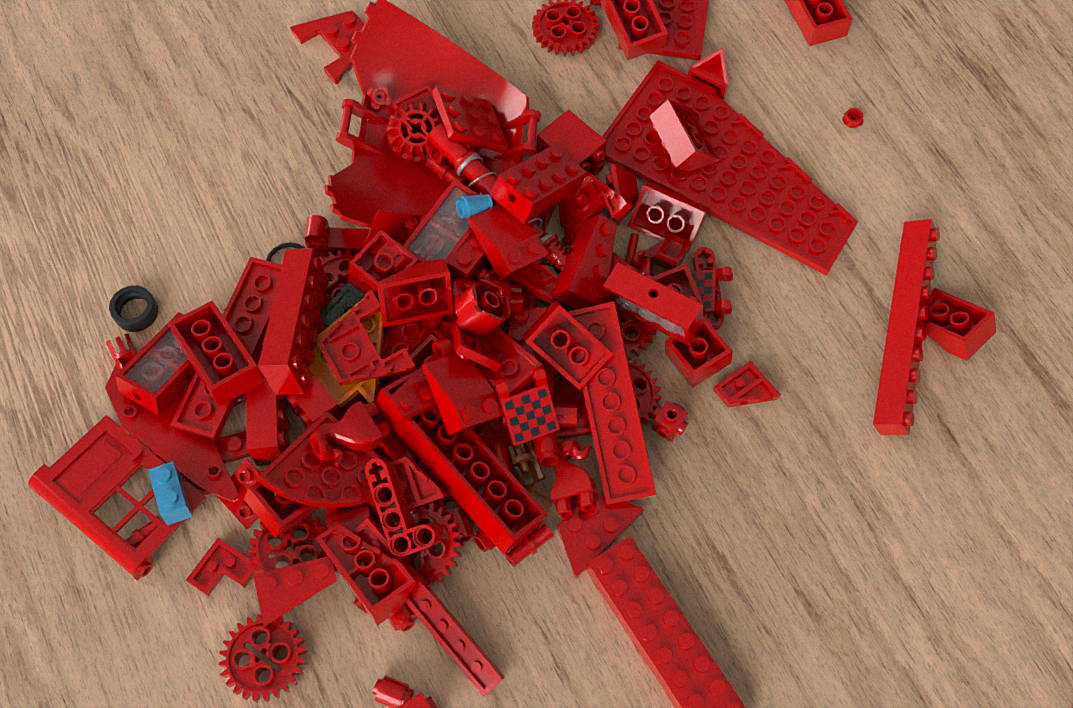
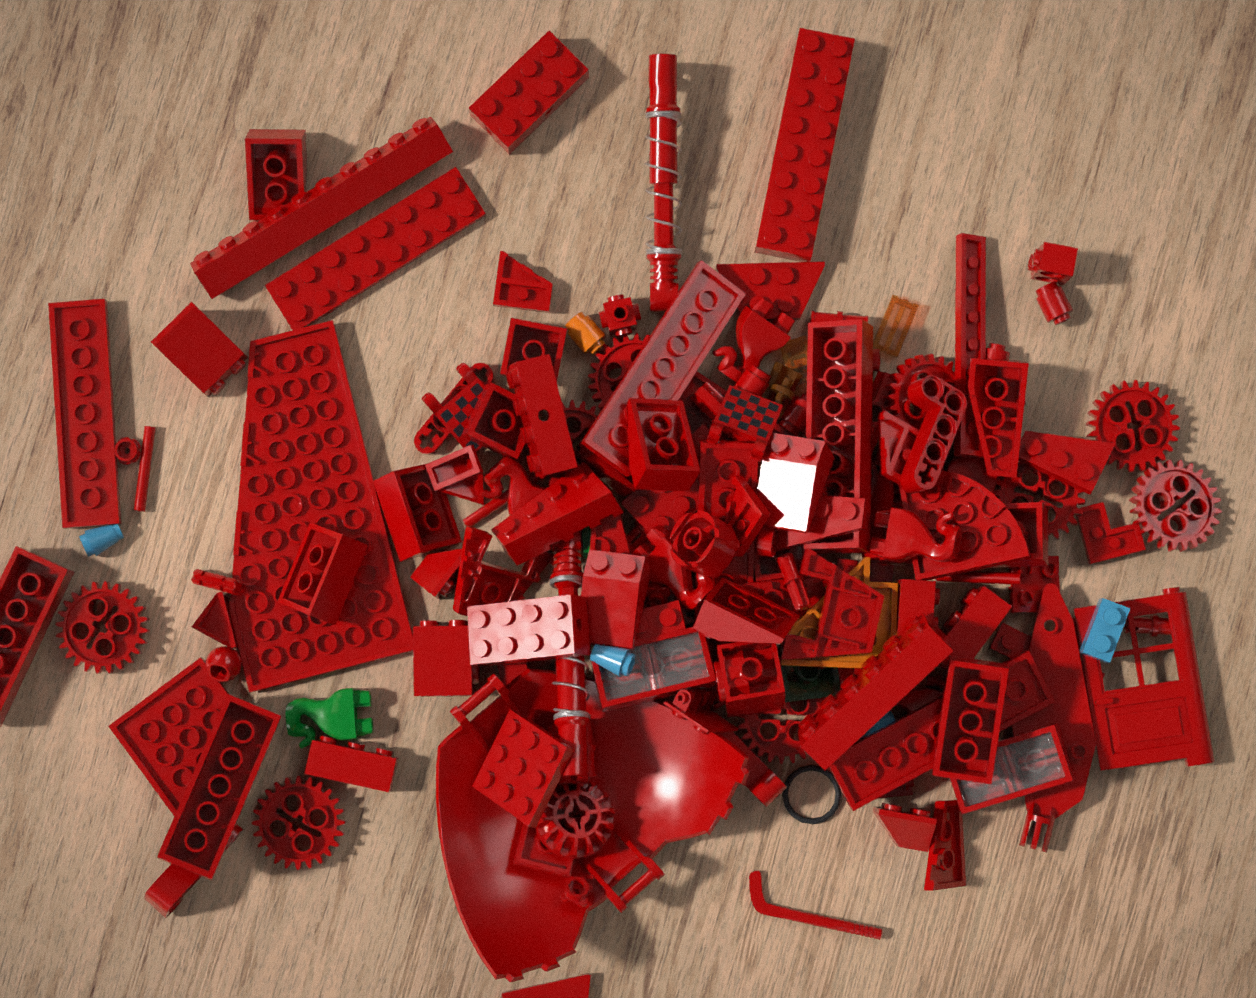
camera: 135 degrees left, 20 degrees up
black tyre [109,285,158,332] -> none
none -> red plate [48,298,121,529]
none -> red gear [55,581,150,674]
none -> dark azure cone [79,524,124,557]
none -> red piece [134,426,156,512]
none -> red slope [151,301,248,397]
none -> red axle [191,569,242,595]
none -> red piece [206,646,242,682]
none -> red plate [265,167,486,330]
none -> green hips [285,688,374,749]
none -> red brick [304,735,399,792]
none -> red brick [468,30,589,155]
none -> orange brick [565,312,606,354]
none -> red piece [645,54,682,311]
none -> red piece [749,870,882,940]
none -> red axle [776,553,811,611]
none -> clear orange tile [873,295,919,358]
none -> red slope [873,803,937,852]
none -> red wing [924,799,966,891]
none -> red gear [1129,459,1222,552]

